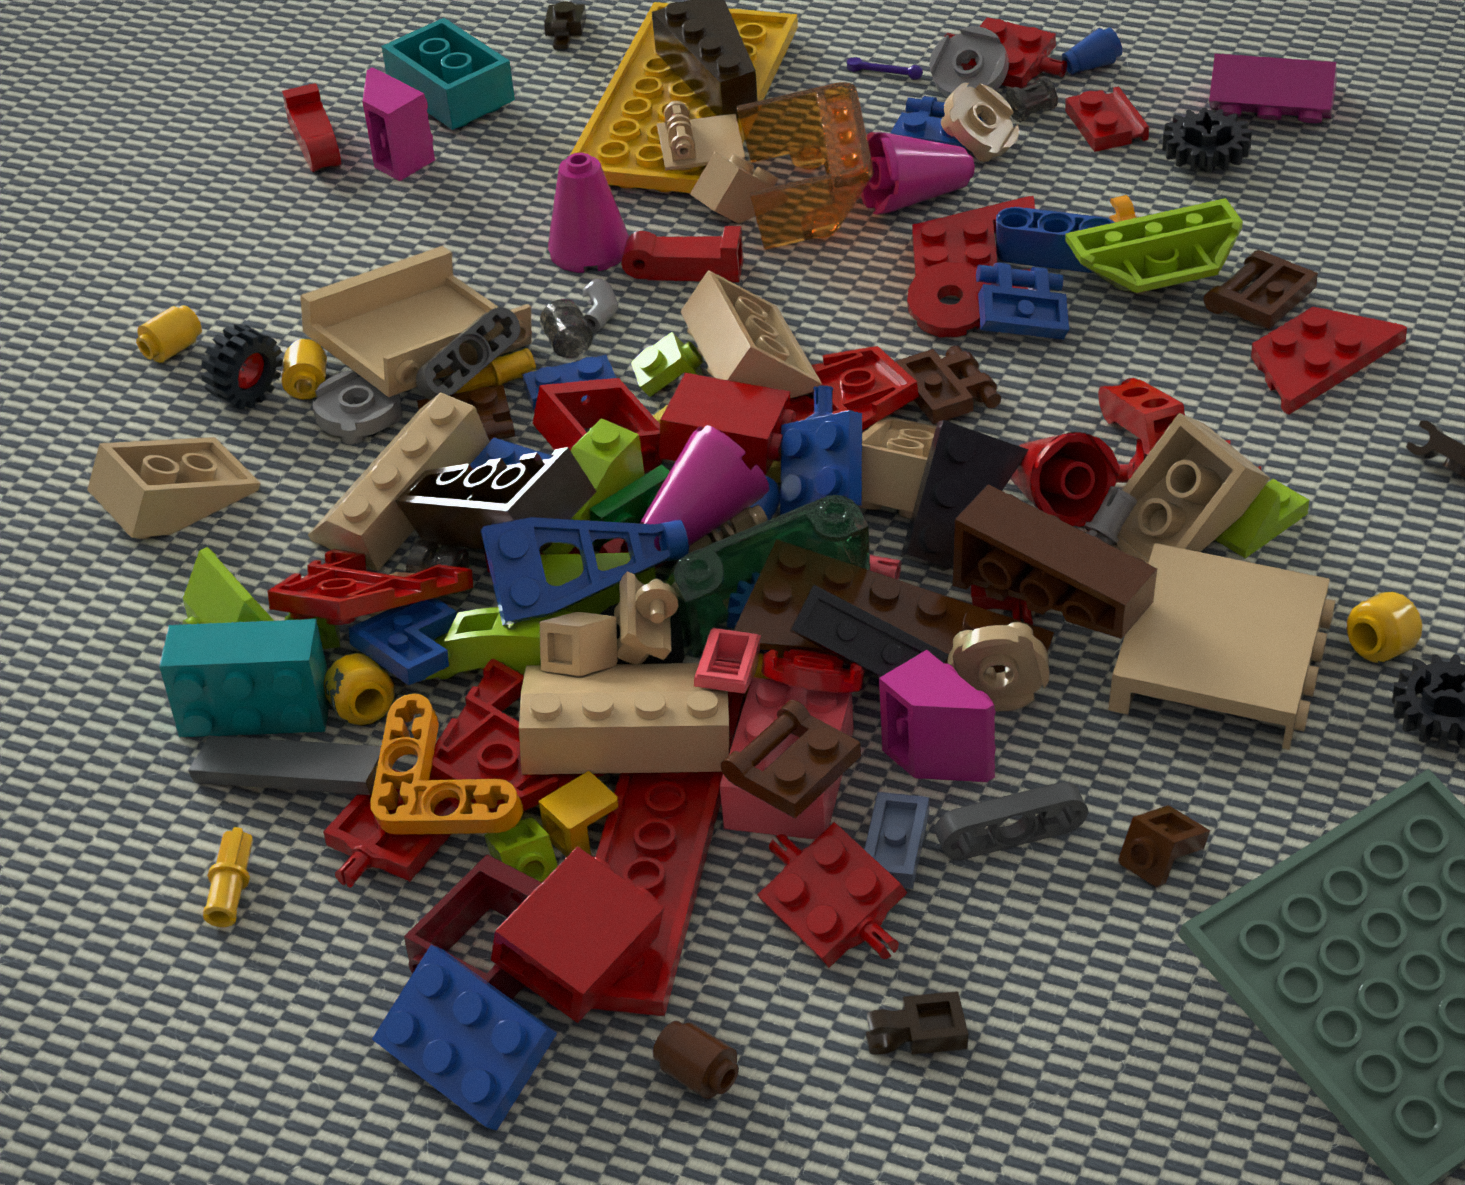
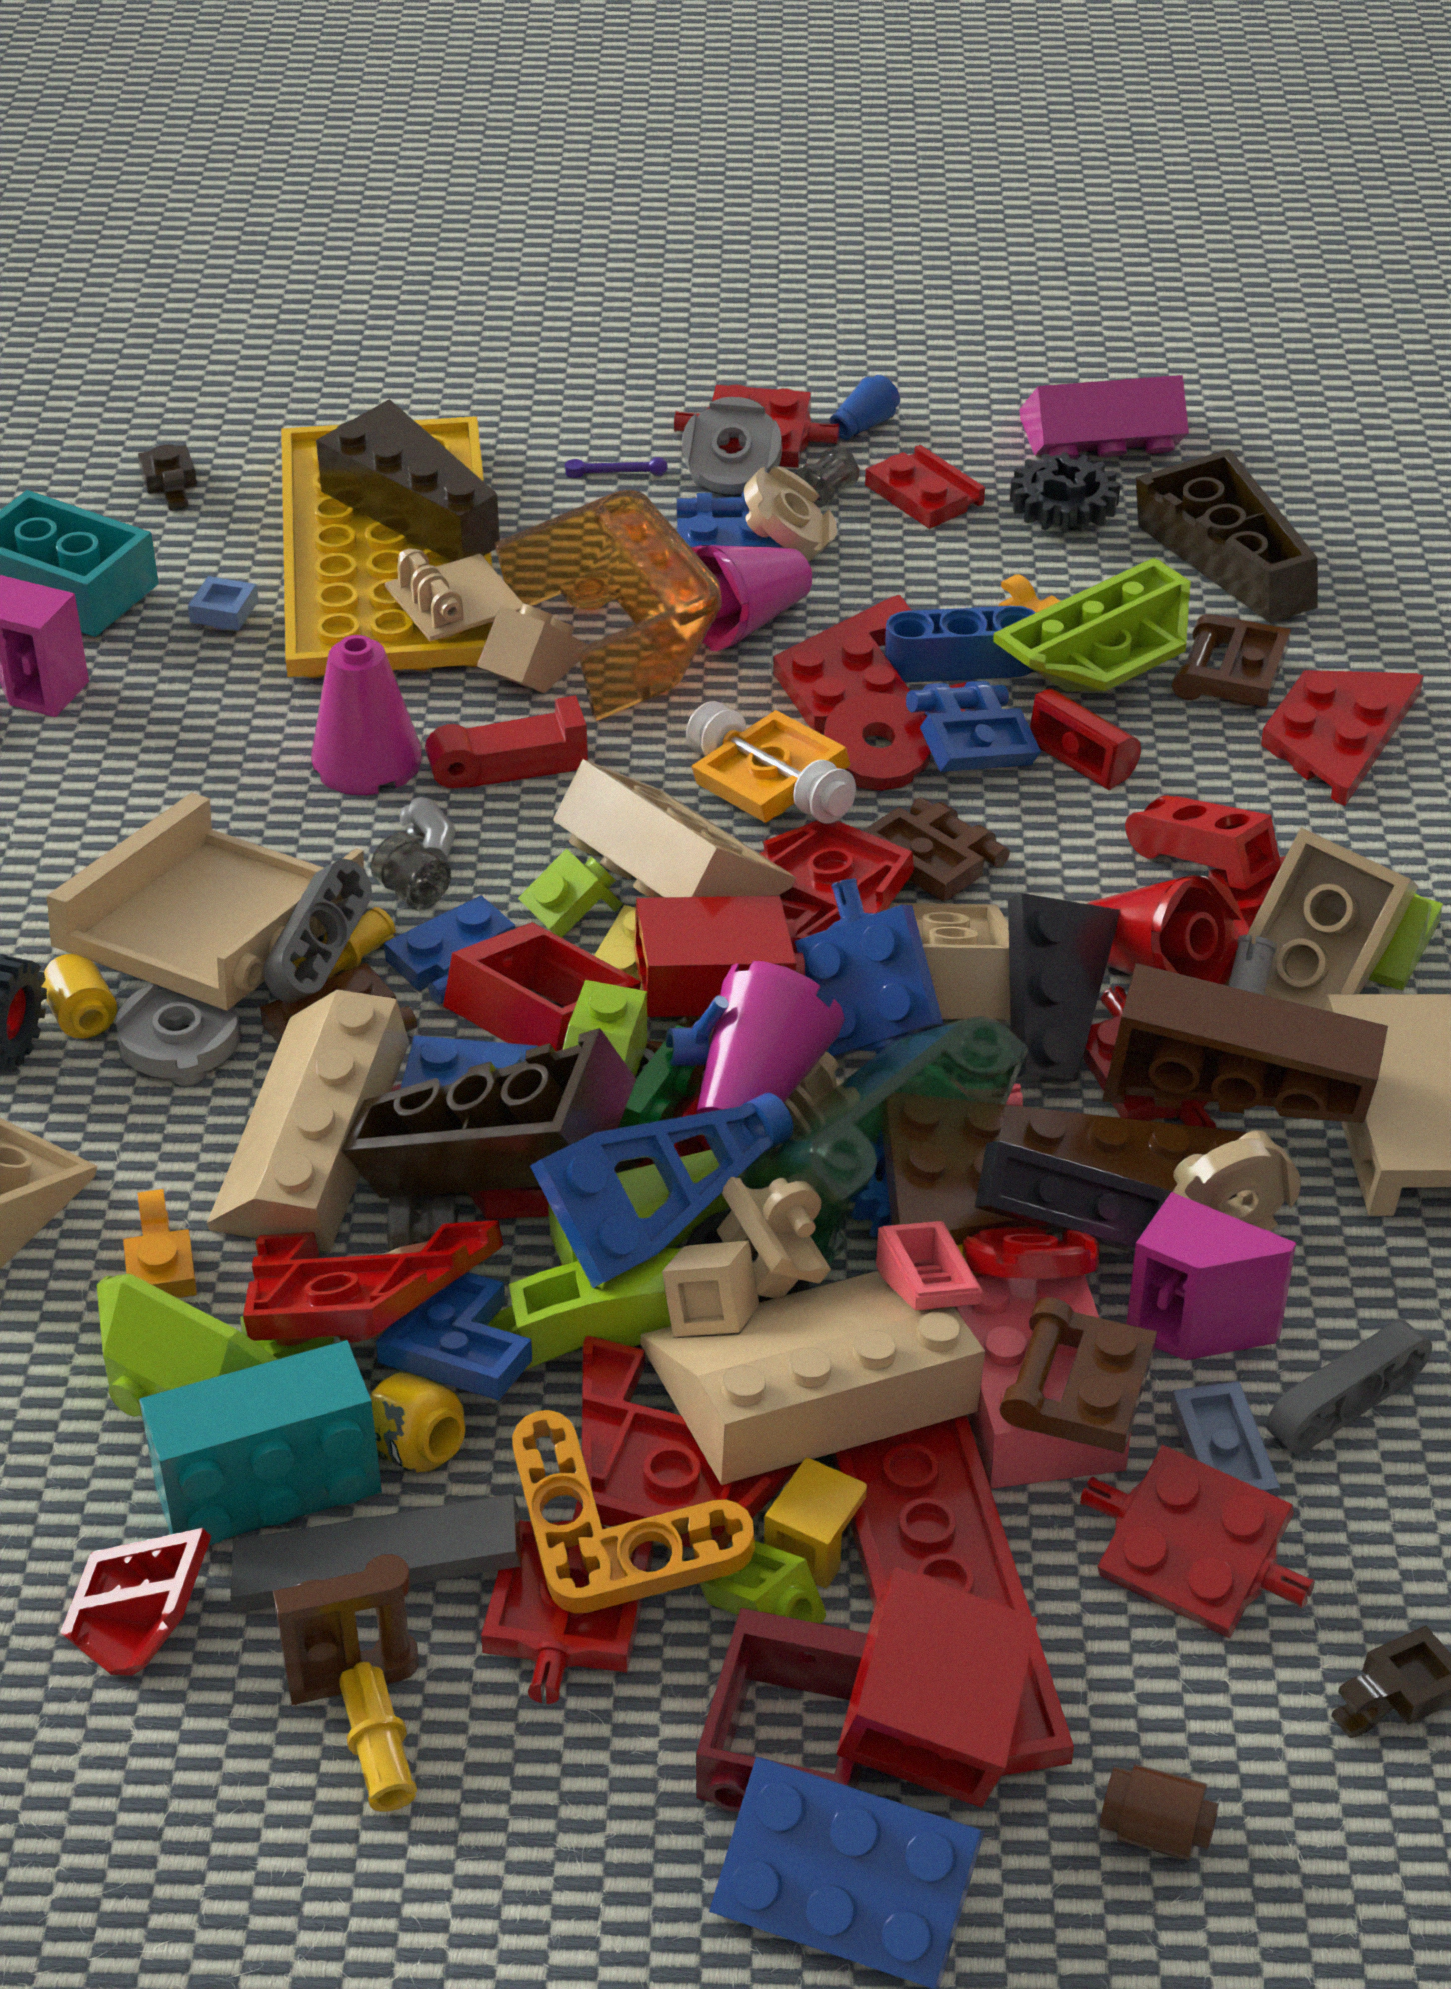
camera: 25 degrees left, 0 degrees up
none -> red slope [60,1528,211,1676]
none -> light orange plate [123,1189,197,1298]
none -> medium blue plate [188,576,259,631]
none -> reddish brown plate [273,1554,419,1705]
none -> blue hand [665,996,729,1066]
none -> plate [686,701,856,823]
none -> red brick [1030,689,1141,790]
none -> dark brown wedge [1136,449,1318,623]

